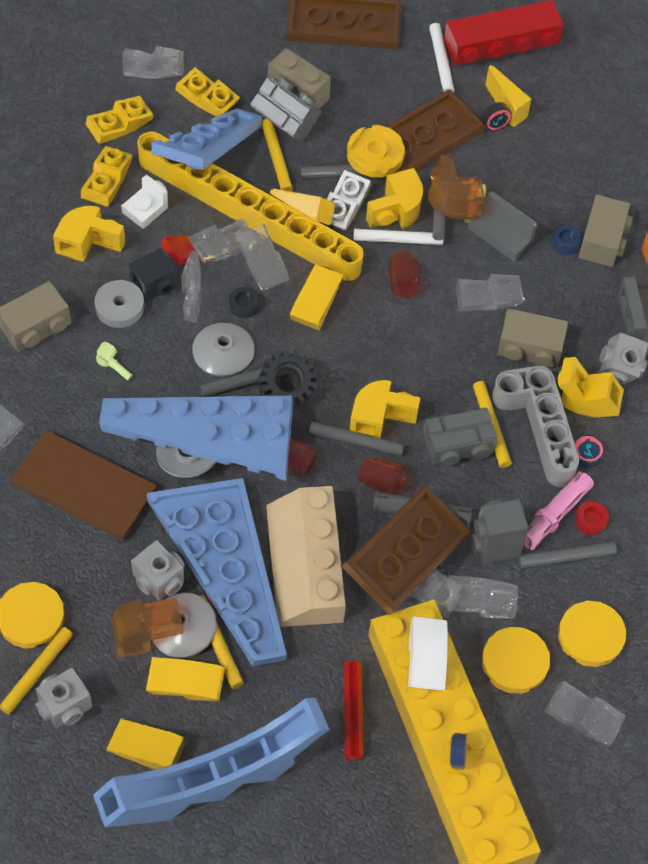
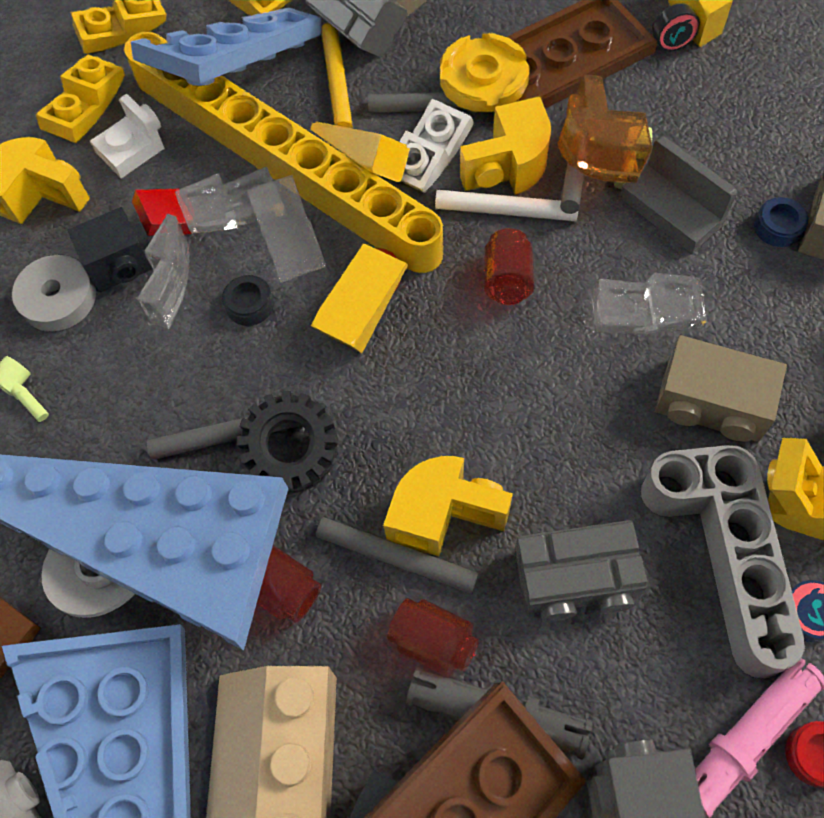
camera: 15 degrees right, 5 degrees up
light grey dish [192,323,255,377] -> none
yellow bar [473,381,512,468] -> none

